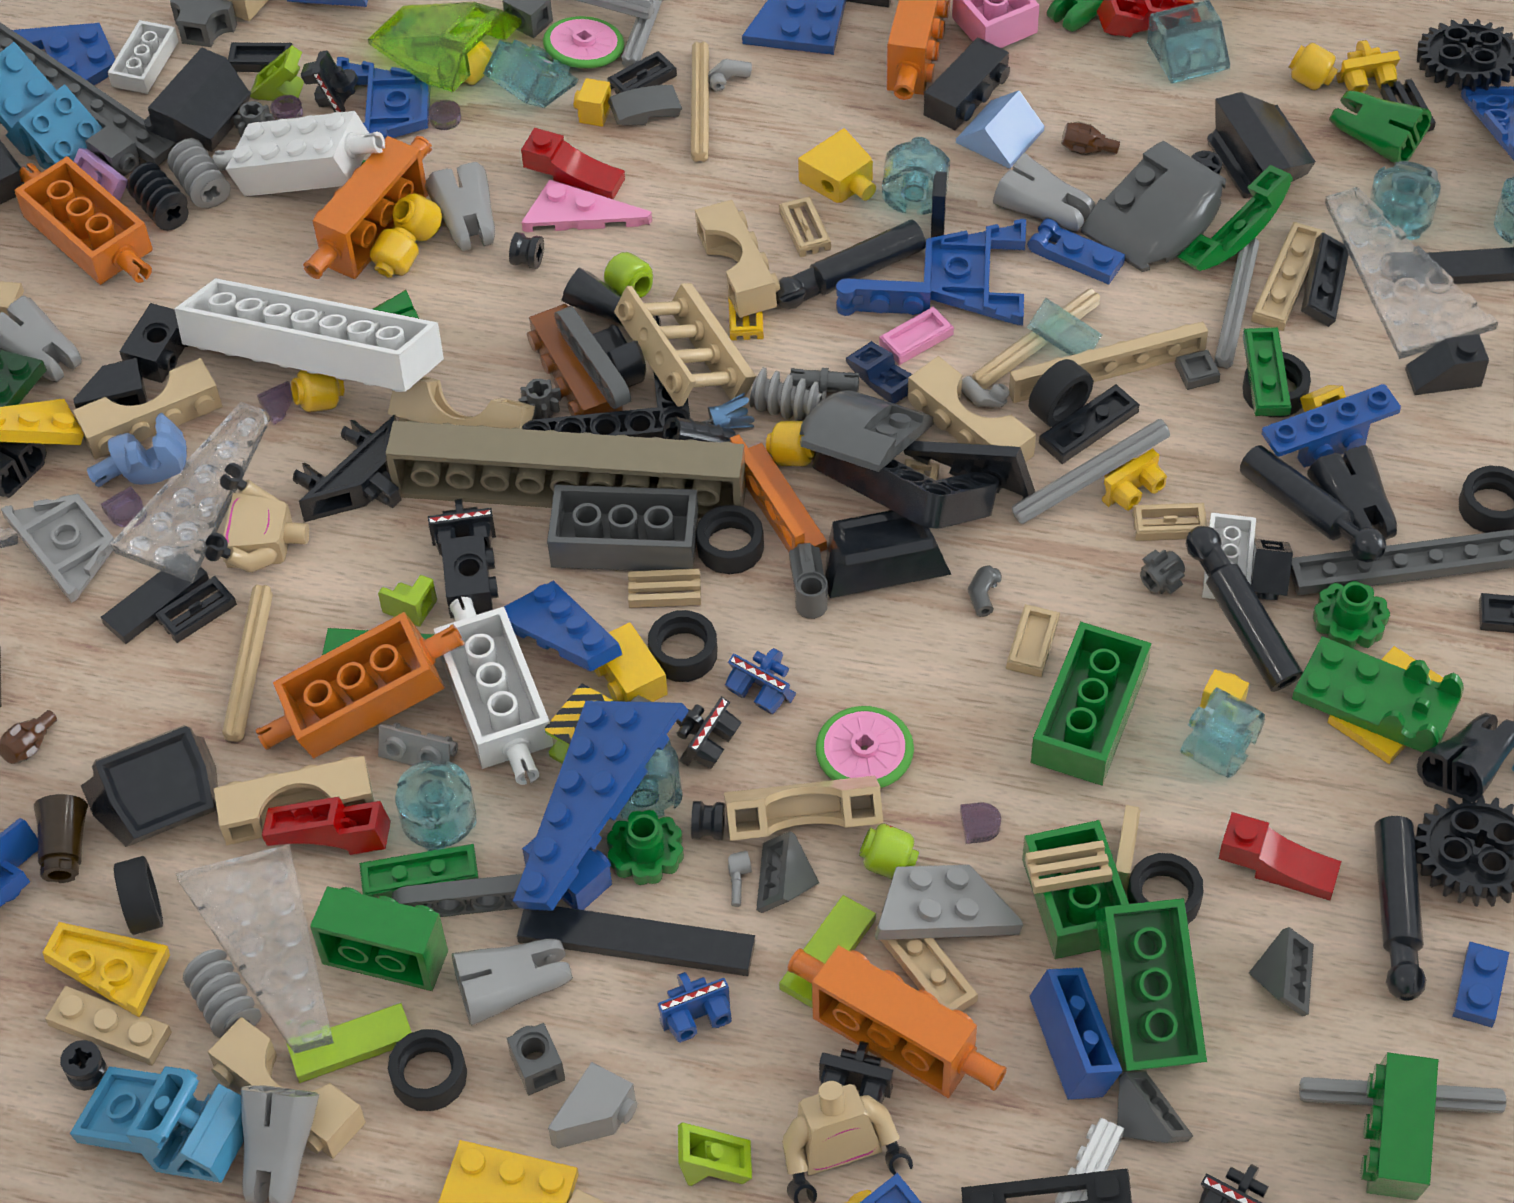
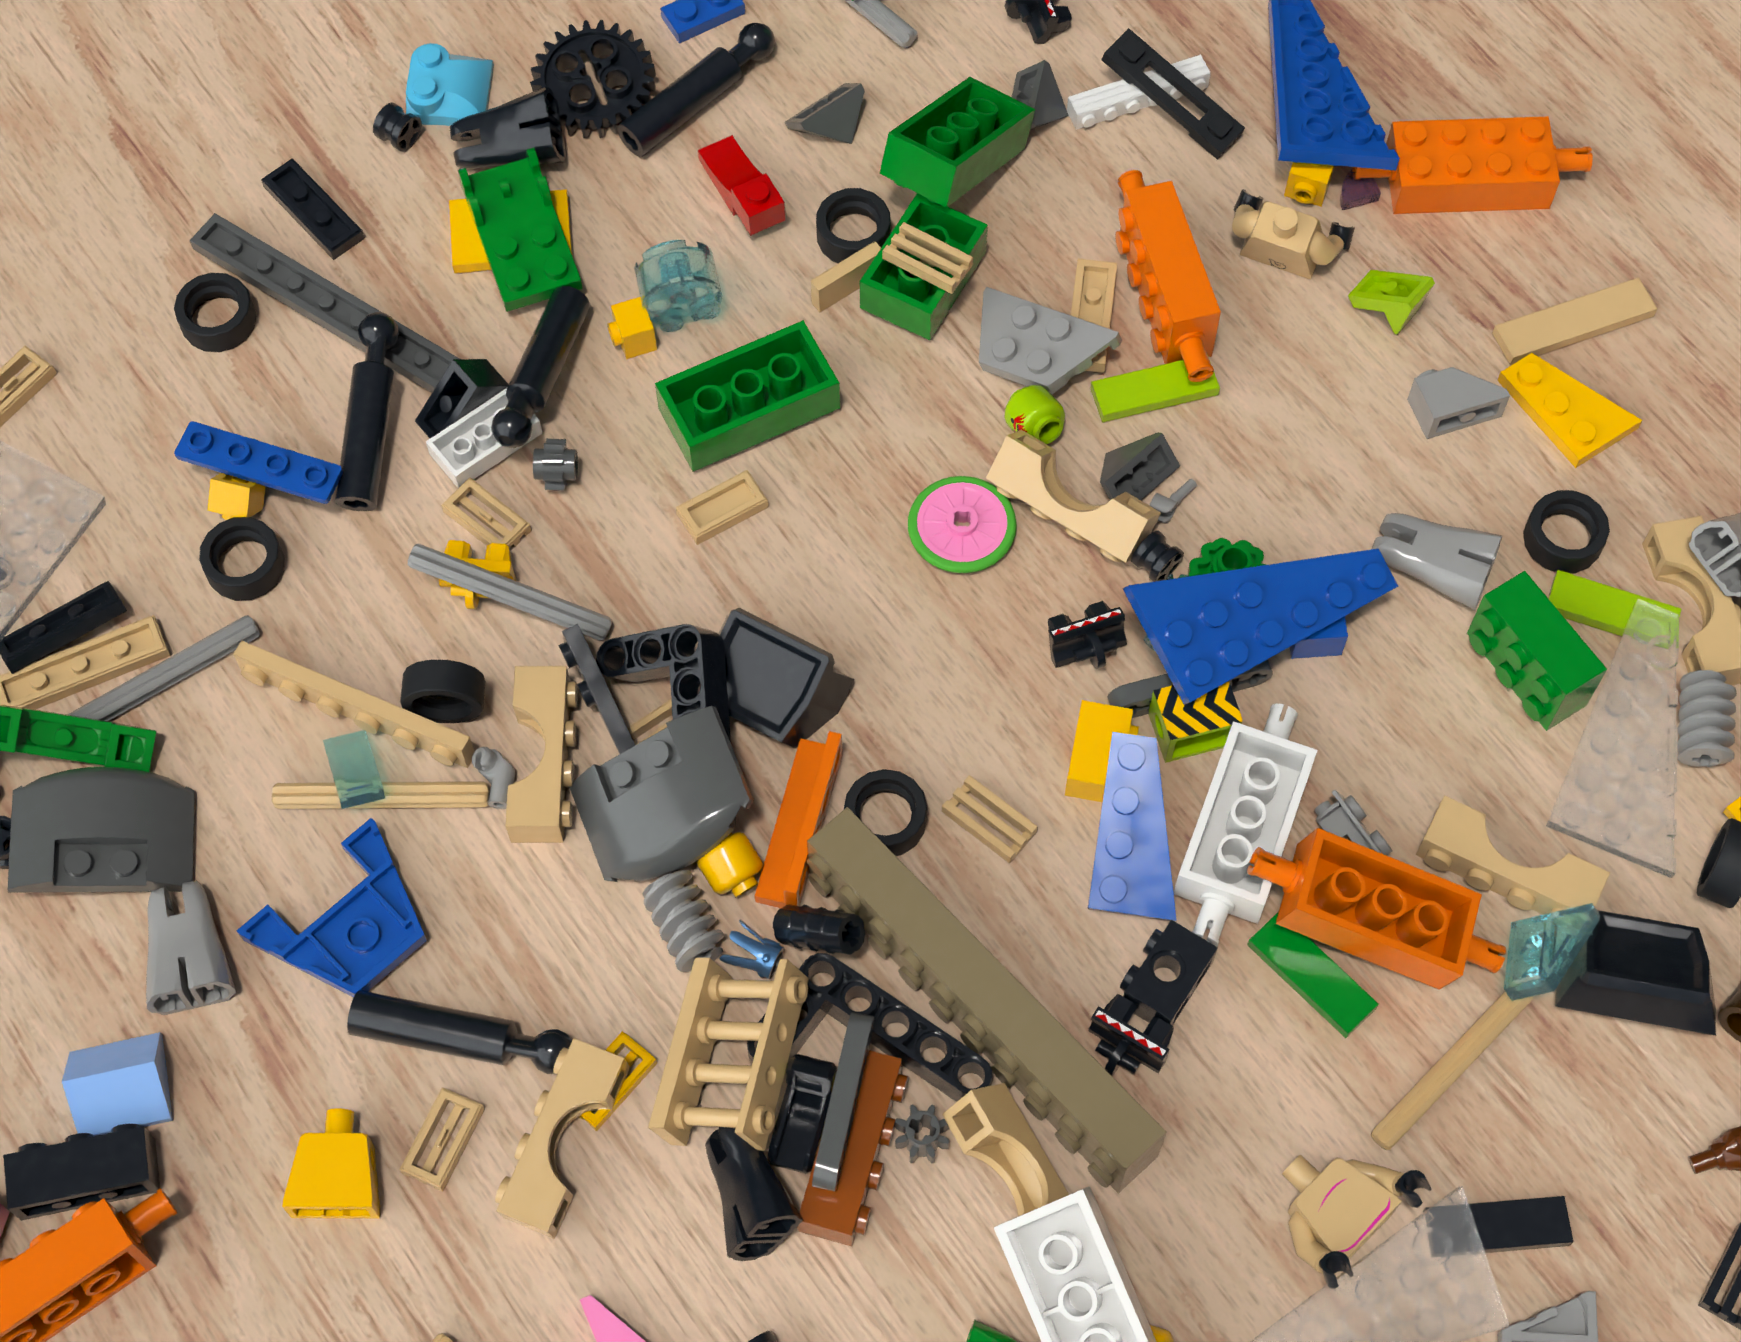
camera: 140 degrees left, 10 degrees up
black tile [155,576,237,643] -> none
red slope [262,796,391,855] -> none
black connector [293,414,402,522] -> none
green tile [359,844,479,898] -> none
lime panel [378,574,437,627] -> none
dark grey beam [392,874,522,917] -> none
clear light blue brick [395,760,477,851] -> none
dark grey brick [507,1022,565,1096] -> none
black tile [517,906,755,976] -> none
dark grey brick [547,485,699,571] -> none
lime head [604,252,653,298] -> none
black tyre [648,610,718,682] -> none
blue hips [657,972,732,1043] -> none
blue hips [725,648,796,715] -> none
dark grey piece [789,543,828,619] -> none
dark grey pin [790,367,860,395] -> none
black hips [819,1041,894,1104] -> none
blue plate [836,278,931,316] -> none
dark blue slope [846,341,912,404] -> none
bright pink tile [879,306,954,365] -> none
clear light blue brick [882,137,950,215] -> none
black tile [931,171,947,238] -> none
clear purple tile [960,802,1001,844] -> none
dark grey arm [968,565,1002,617] -> none
blue plate [1027,218,1125,285] -> none
blue brick [1029,968,1122,1100] -> none
black tile [1039,384,1140,464] -> none
reddish brown piece [1061,121,1120,154] -> none
dark grey tile [1175,350,1221,390] -> none
green tile [1243,327,1291,416] -> none
black piece [1307,445,1397,540] -> none
green plant [1312,581,1390,648] -> none
black slope [1405,334,1489,395] -> none
none -> clear light blue wing [1504,903,1600,1001]

